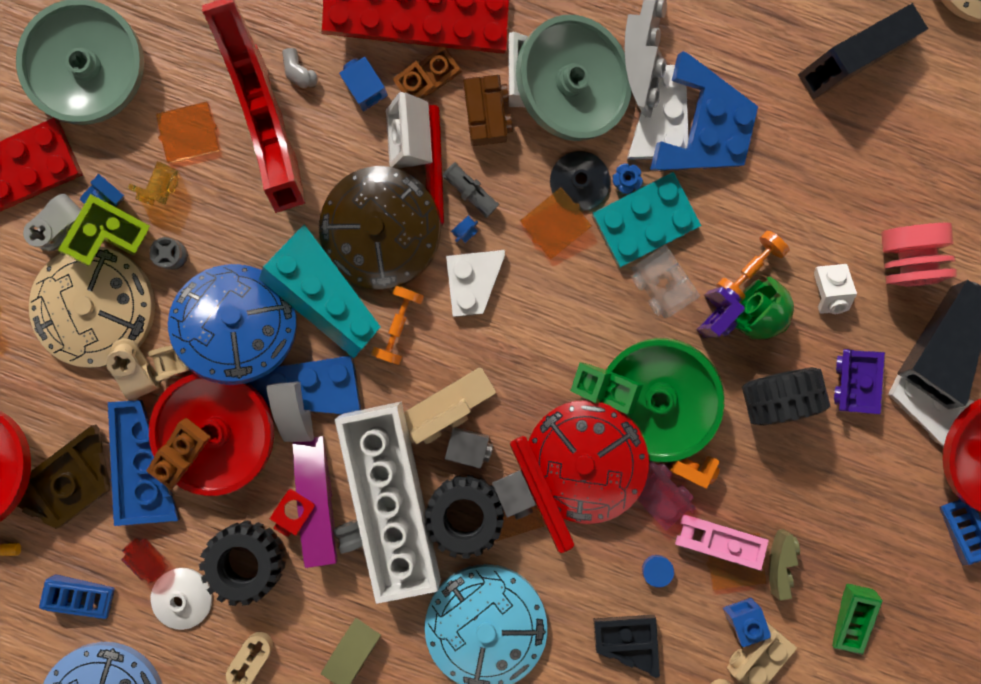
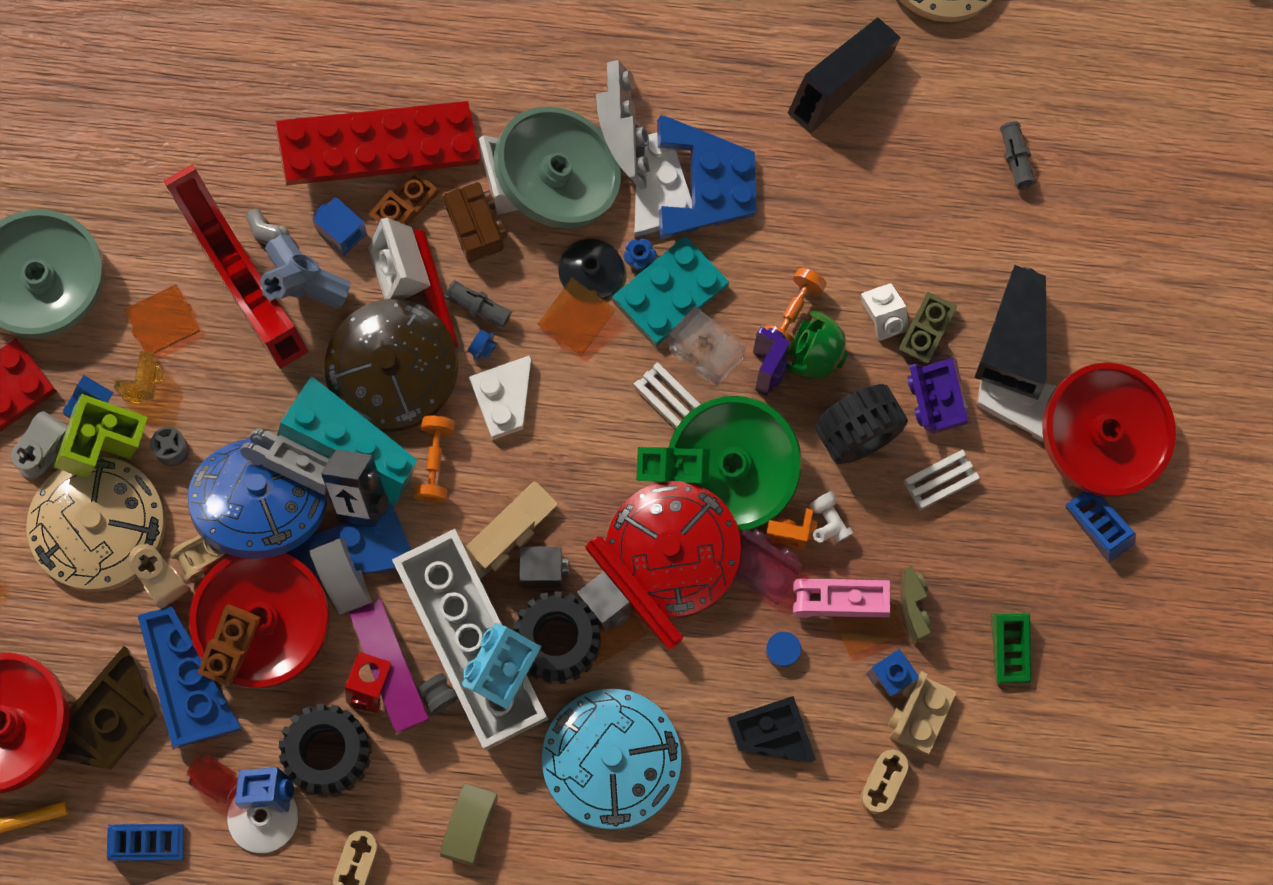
camera: 15 degrees left, 15 degrees down
coral wheel [881,223,957,287] -> none
none -> blue bracket [235,767,294,813]
none -> light grey hinge [240,428,330,495]
none -> sand blue piece [260,234,351,309]
none -> black brick [321,450,389,527]
none -> medium azure bracket [462,623,541,709]
none -> white tile [633,362,701,429]
none -> white piece [809,491,854,544]
none -> olive slope [898,292,957,364]
none -> white tile [903,449,980,511]

